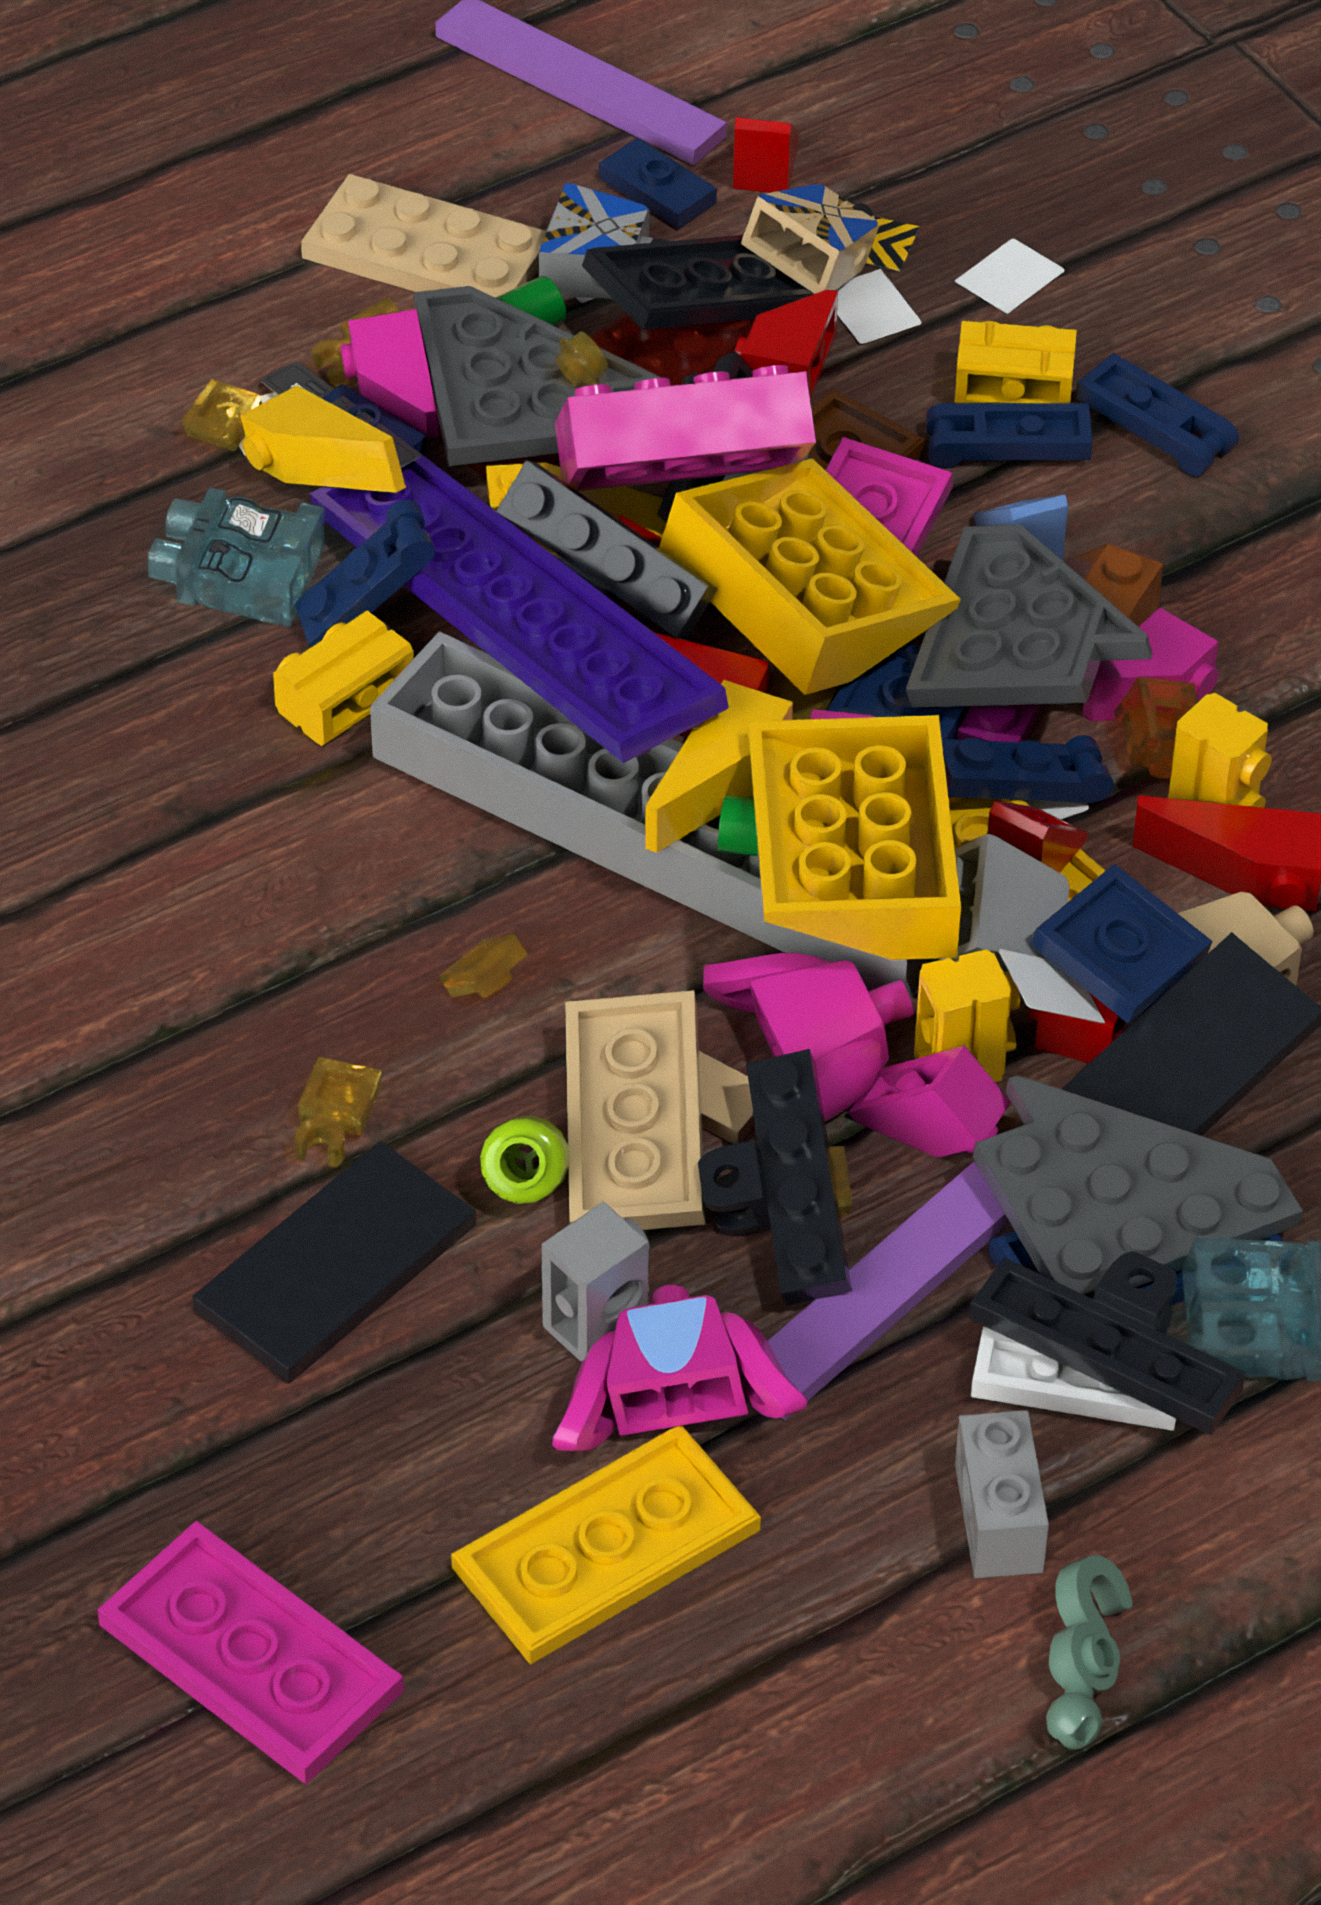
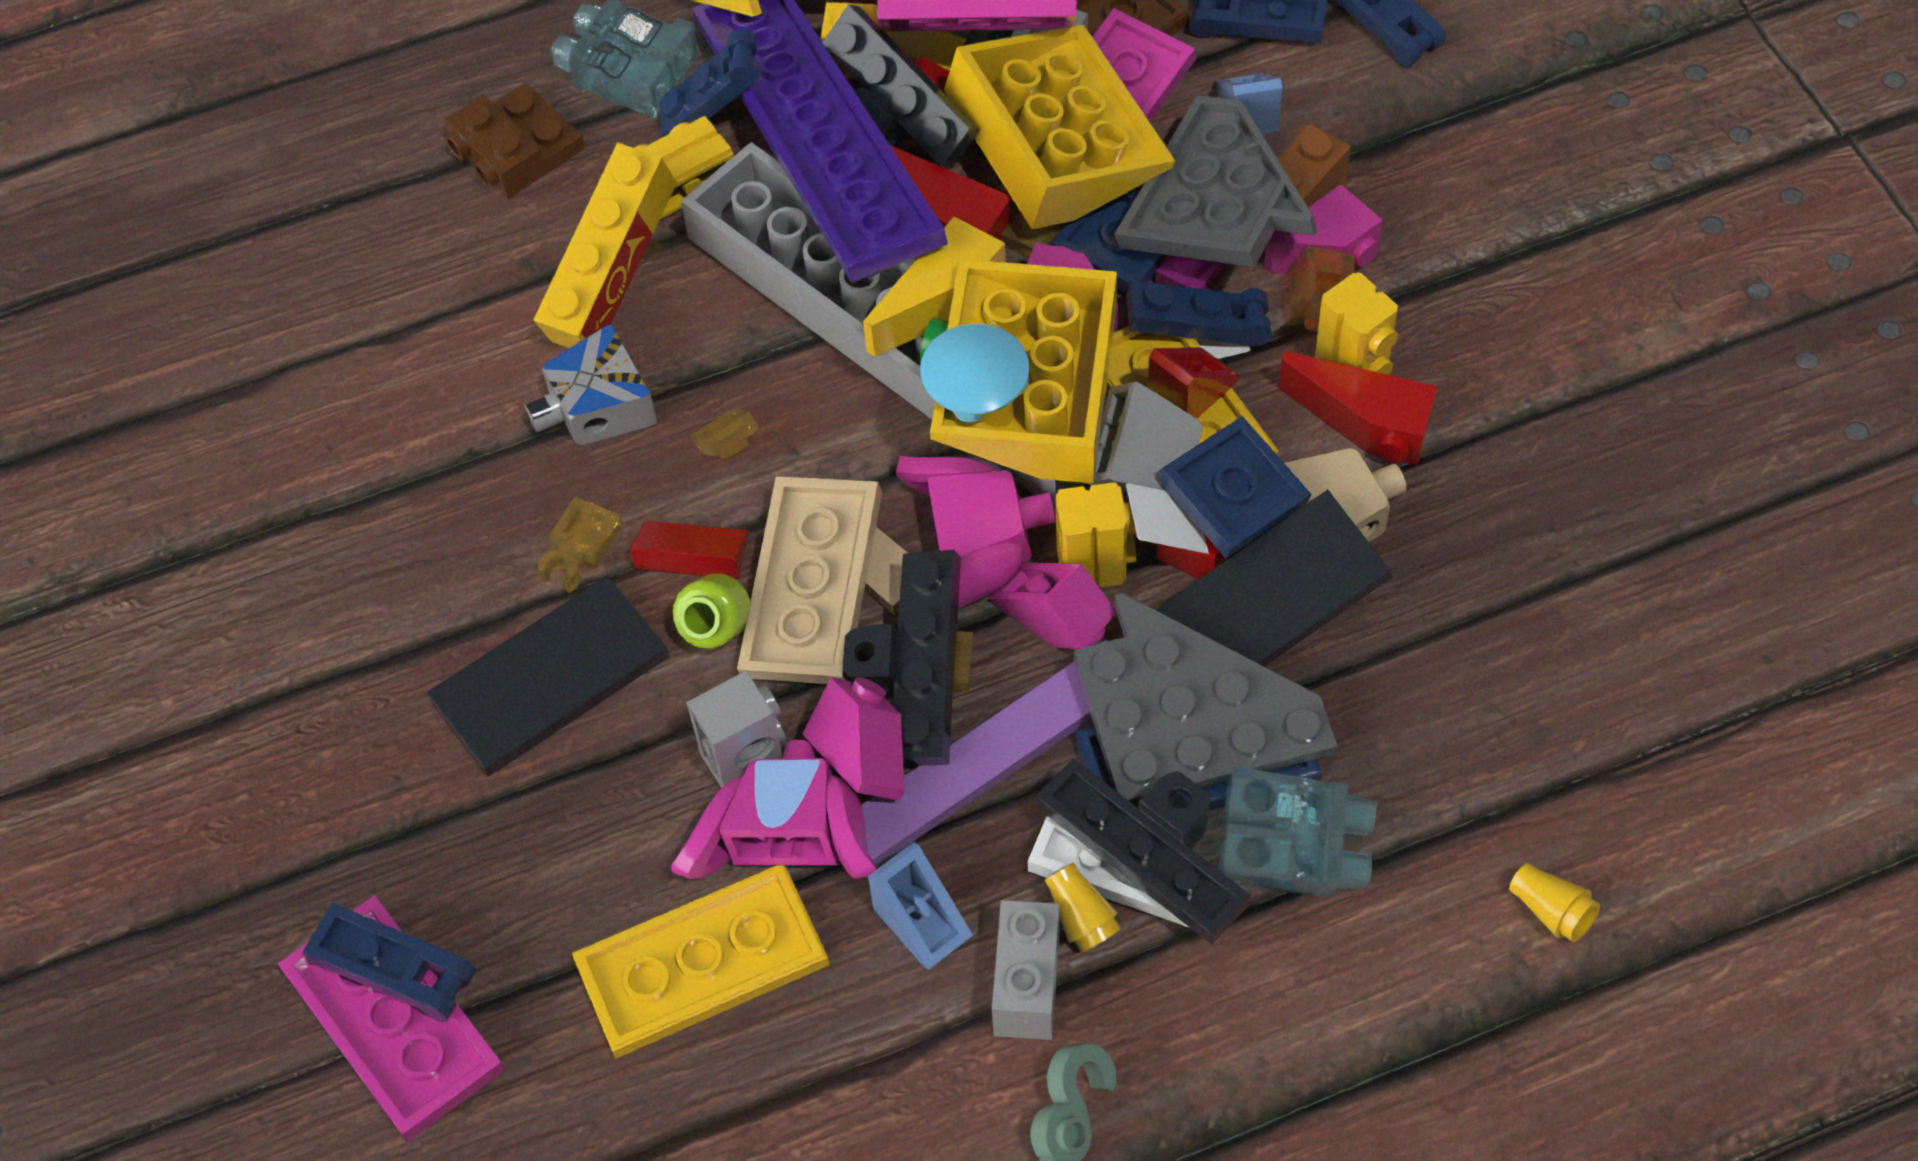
camera: 15 degrees right, 10 degrees up
none -> dark blue plate [302,902,477,1022]
none -> reddish brown plate [445,82,585,199]
none -> light grey torso [525,324,657,445]
none -> yellow brick [533,142,677,348]
none -> red slope [631,520,748,579]
none -> dark pink slope [802,677,905,801]
none -> medium blue slope [868,842,973,970]
none -> medium azure dish [920,324,1029,422]
none -> yellow cone [1044,862,1121,953]

